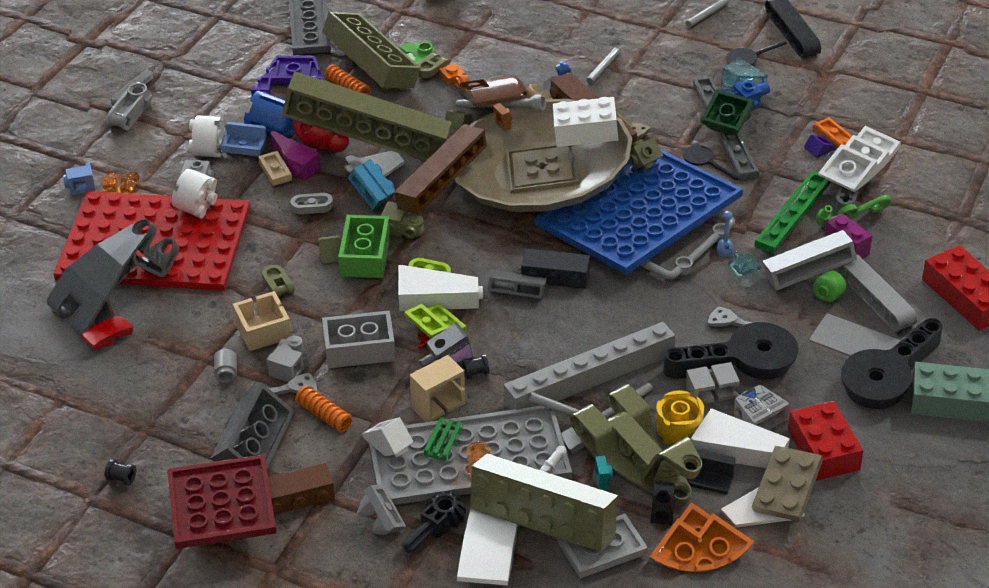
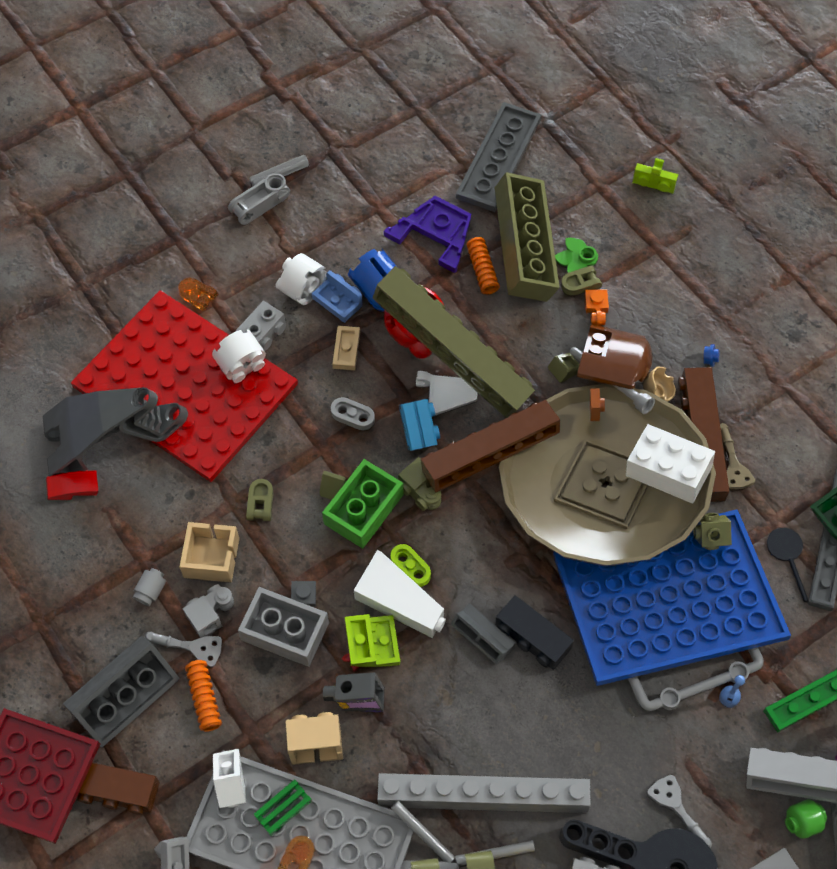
camera: 30 degrees right, 20 degrees up
medium blue brick [63,162,96,195] -> none
magenta slope [271,131,321,181] -> none
black bush [462,354,490,379] -> none
light grey bar [586,48,620,84] -> none
clear light blue slope [728,251,762,276] -> none

